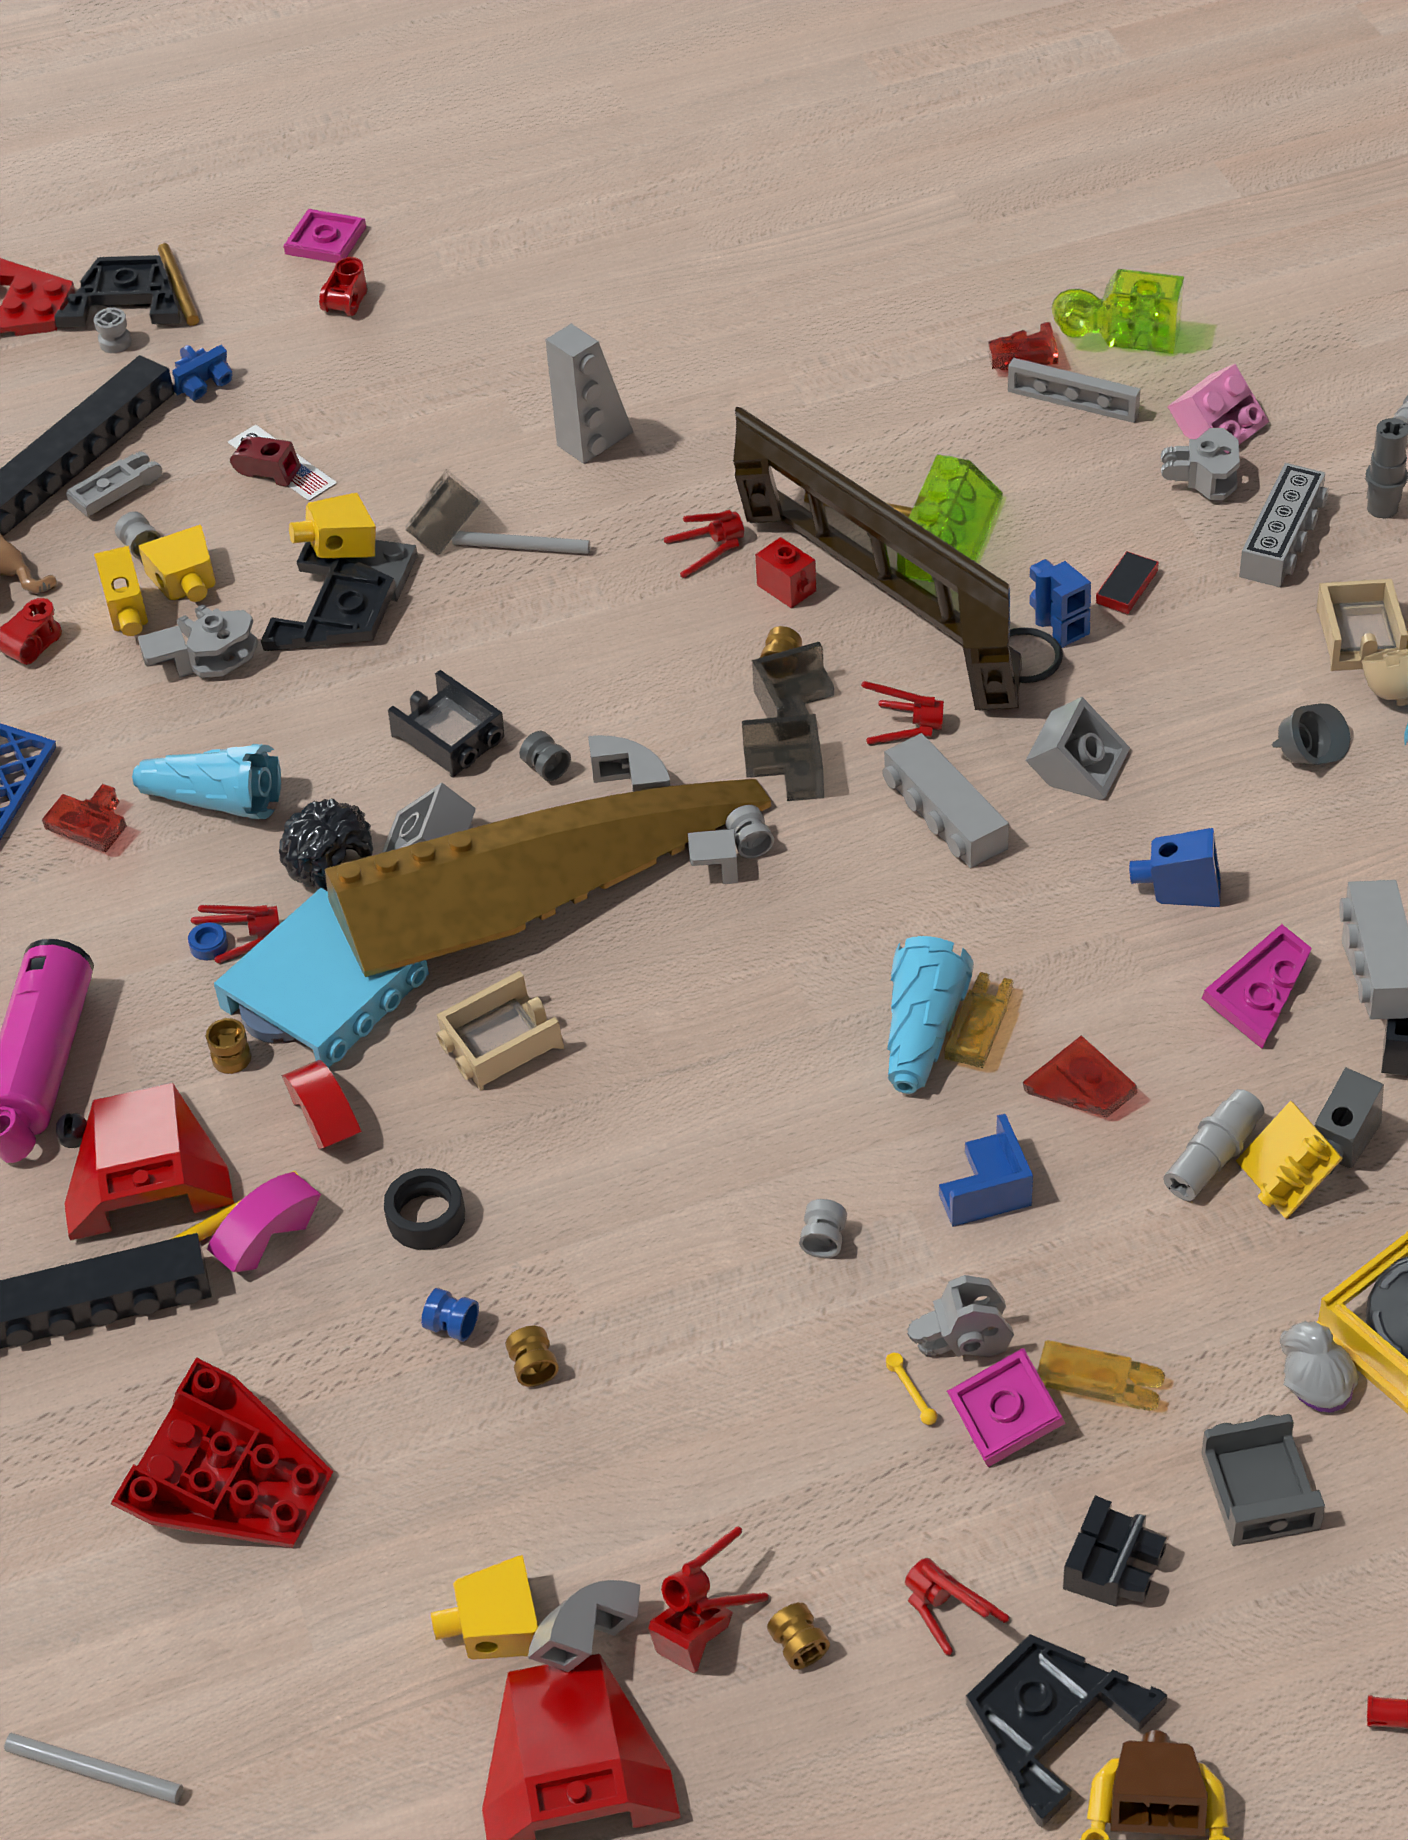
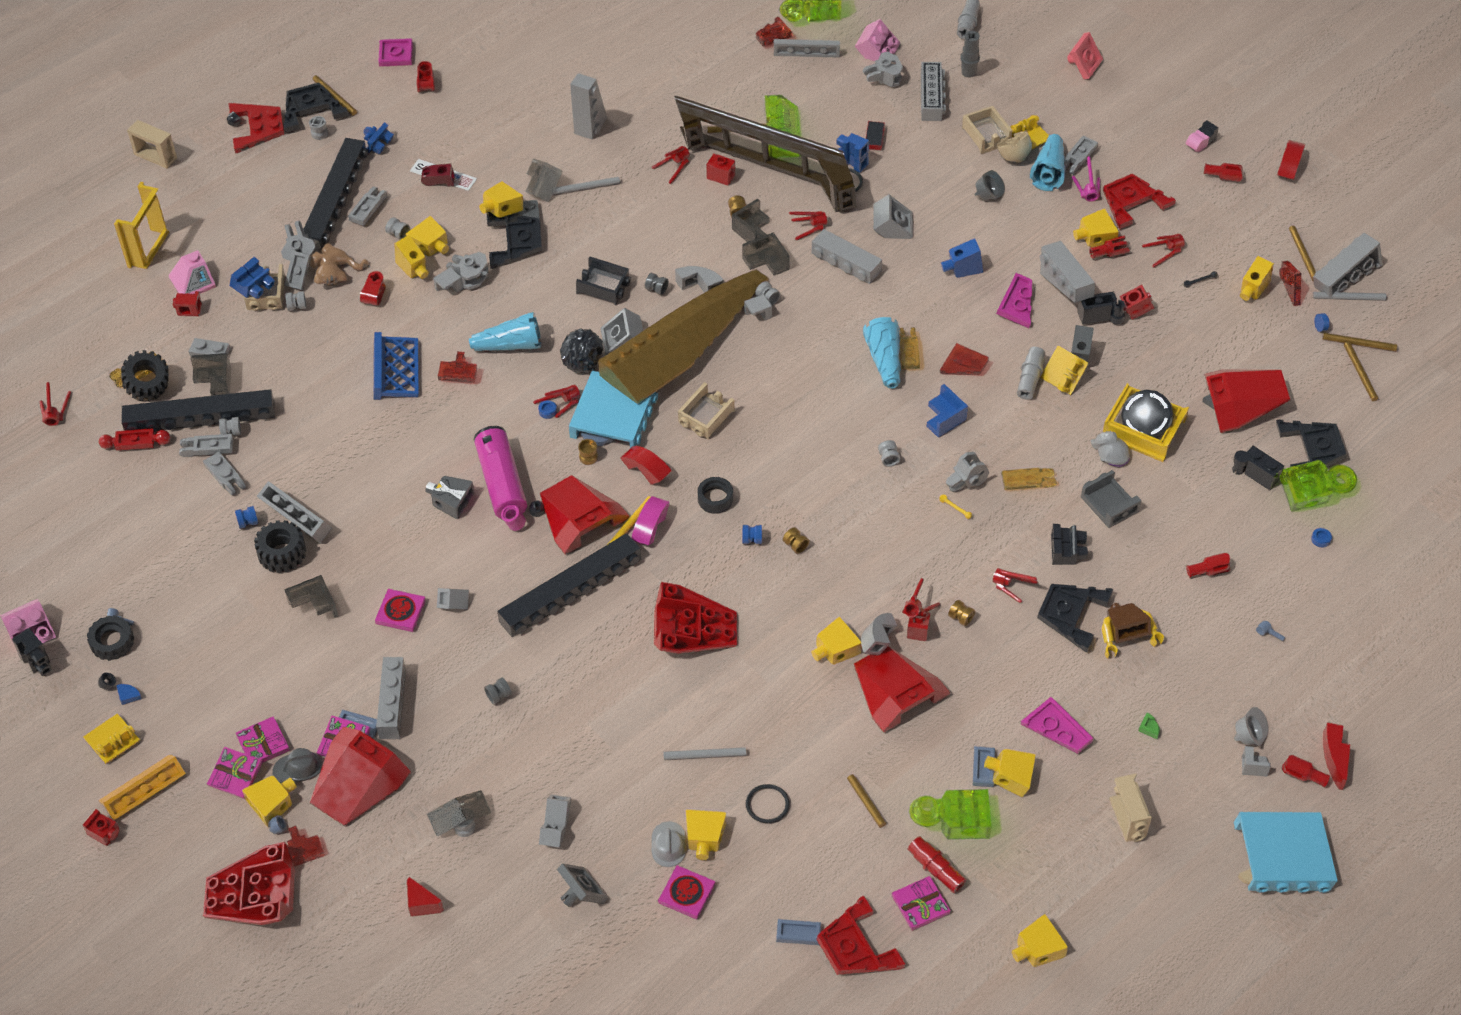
camera: 25 degrees left, 5 degrees up
dark pink tile [947,1348,1066,1467] -> none

